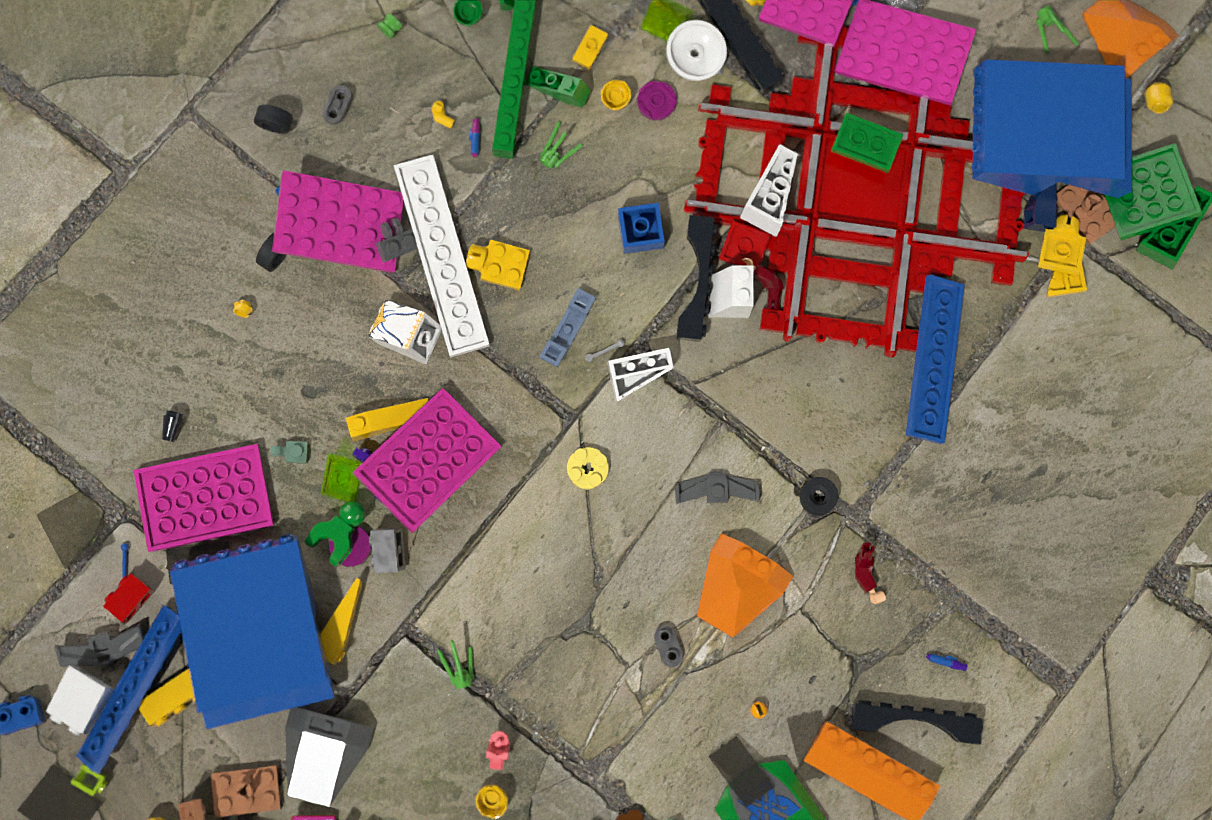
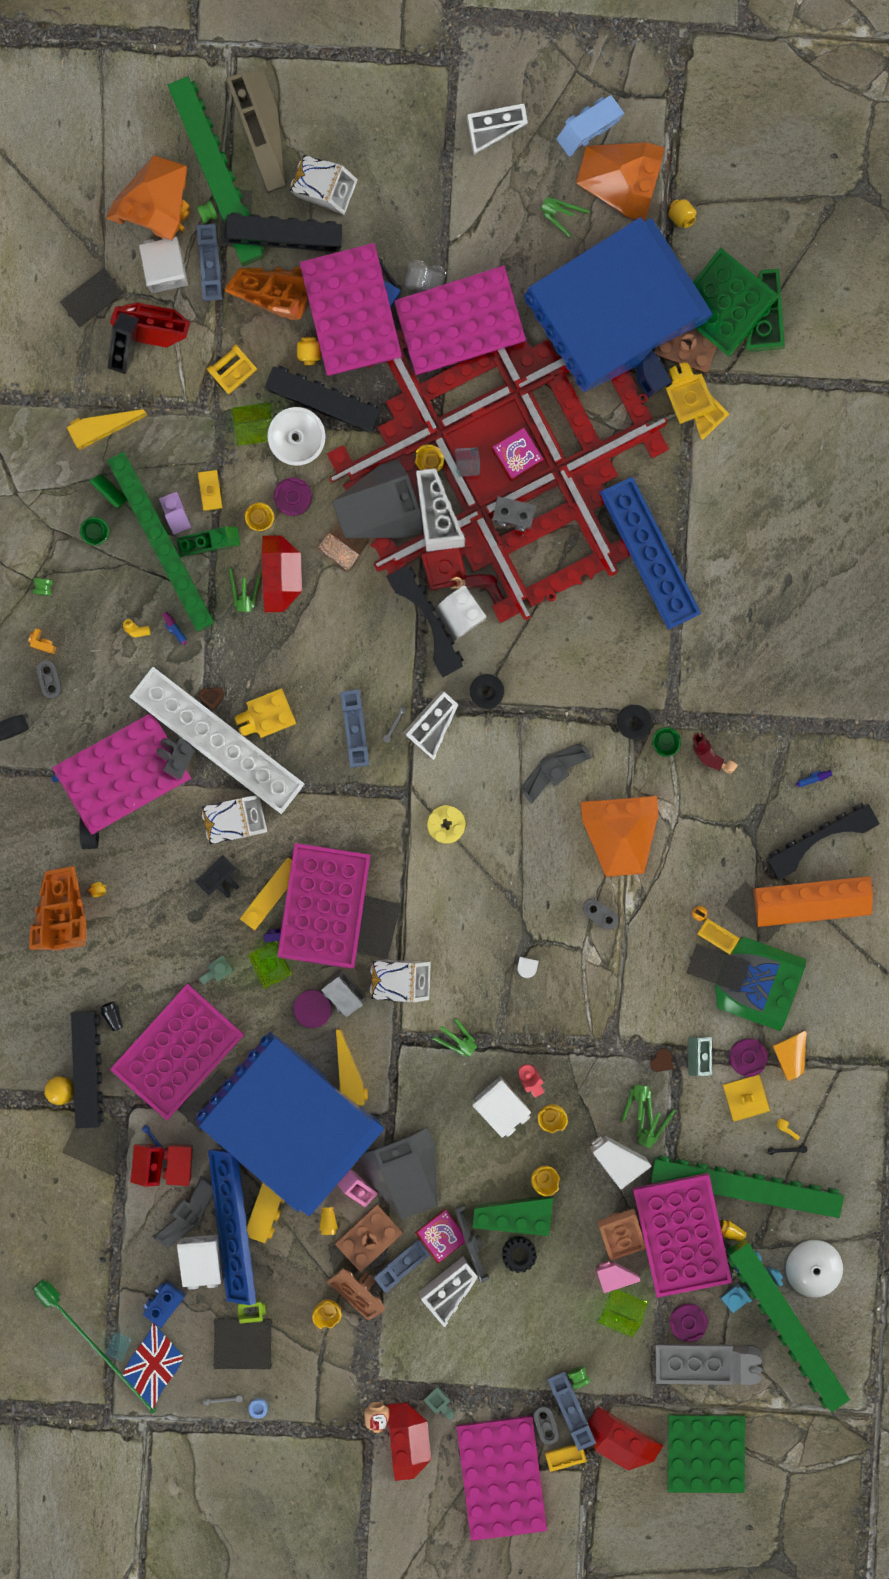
camera: 25 degrees left, 10 degrees up
green piece [305,501,366,567] -> none
blue brick [617,203,665,254] -> none
green plate [831,113,903,173] -> none
none -> light orange bracket [28,628,57,654]
none -> orange wedge [29,866,87,950]
none -> yellow hair [44,1076,74,1105]
none -> black brick [71,1010,104,1128]
none -> red brick [130,1144,164,1187]
none -> lavender slope [159,492,191,535]
none -> black hinge [196,855,239,898]
none -> reddish brown tile [199,687,224,711]
none -> red wedge [262,535,302,613]
none -> clear orange slope [318,532,360,572]
none -> yellow cone [319,1207,338,1235]
none -> dark grey wedge [332,459,423,538]
none -> bright pink slope [337,1169,378,1207]
none -> clear smoke piece [357,895,401,959]
none -> white slope [370,960,431,1002]
none -> yellow hair [415,444,444,472]
none -> clear light blue panel [455,448,480,476]
none -> black tyre [470,674,504,709]
none -> white slope [472,1076,531,1138]
none -> tile [491,427,545,480]
none -> flat silver brick [492,496,536,532]
none -> white tile [517,957,539,978]
none -> green hair [652,727,681,757]
none -> yellow plate [697,918,740,955]

